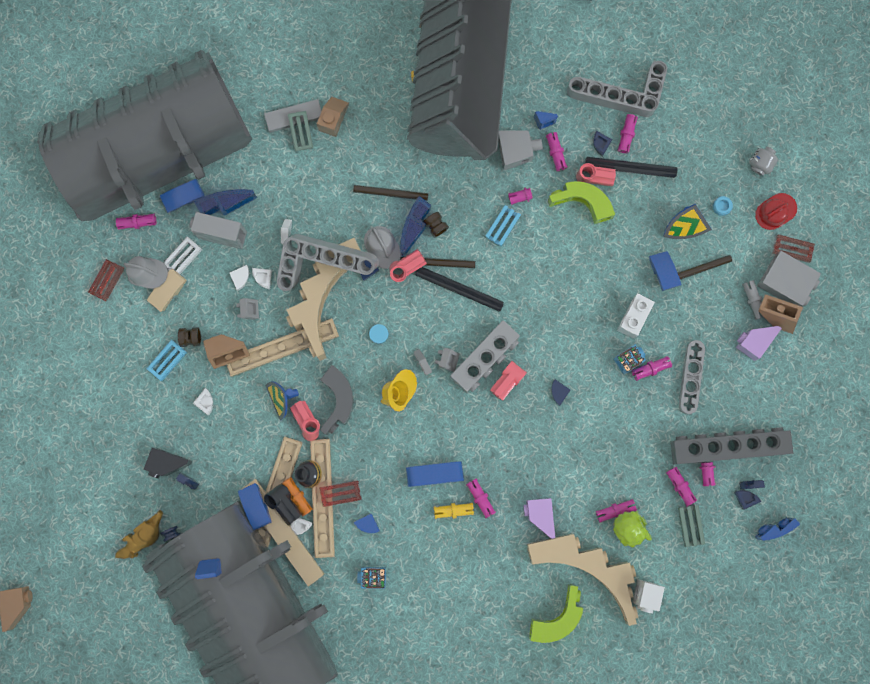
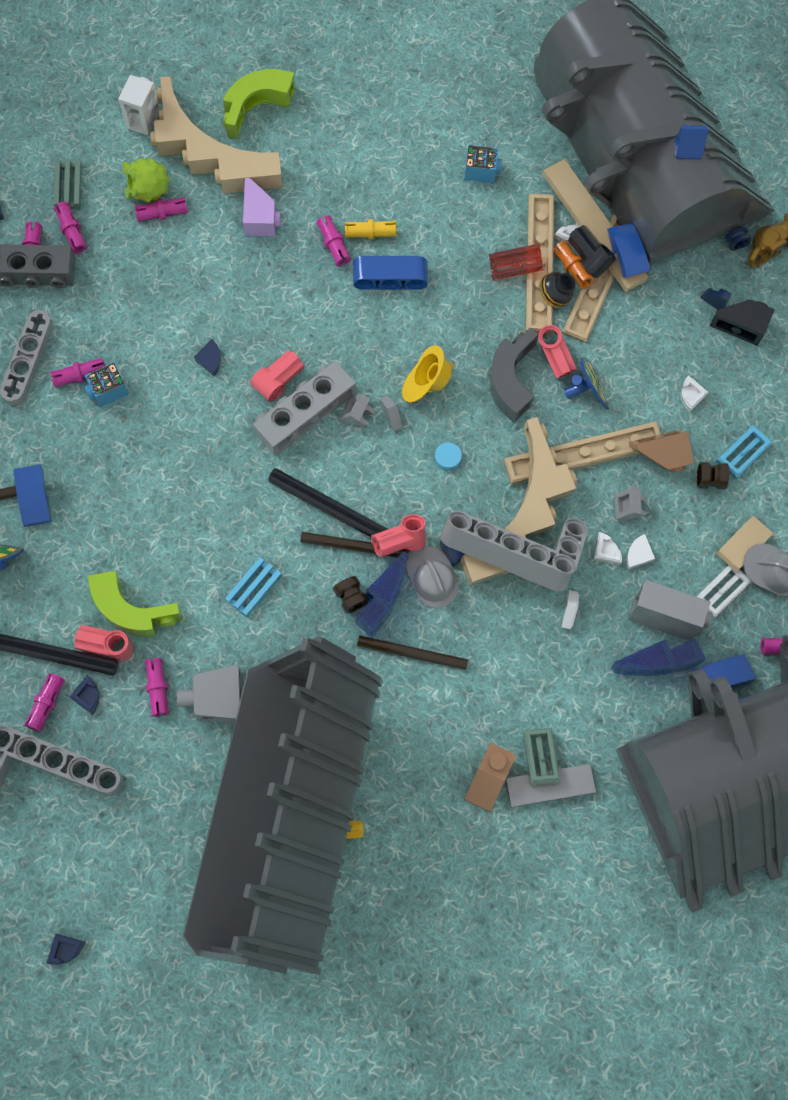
camera: 175 degrees left, 10 degrees down
blue tile [354,513,380,533] -> none
dark pink pin [508,187,533,205] -> none
blue slope [534,111,558,130] -> none
white brick [617,293,655,339] -> none

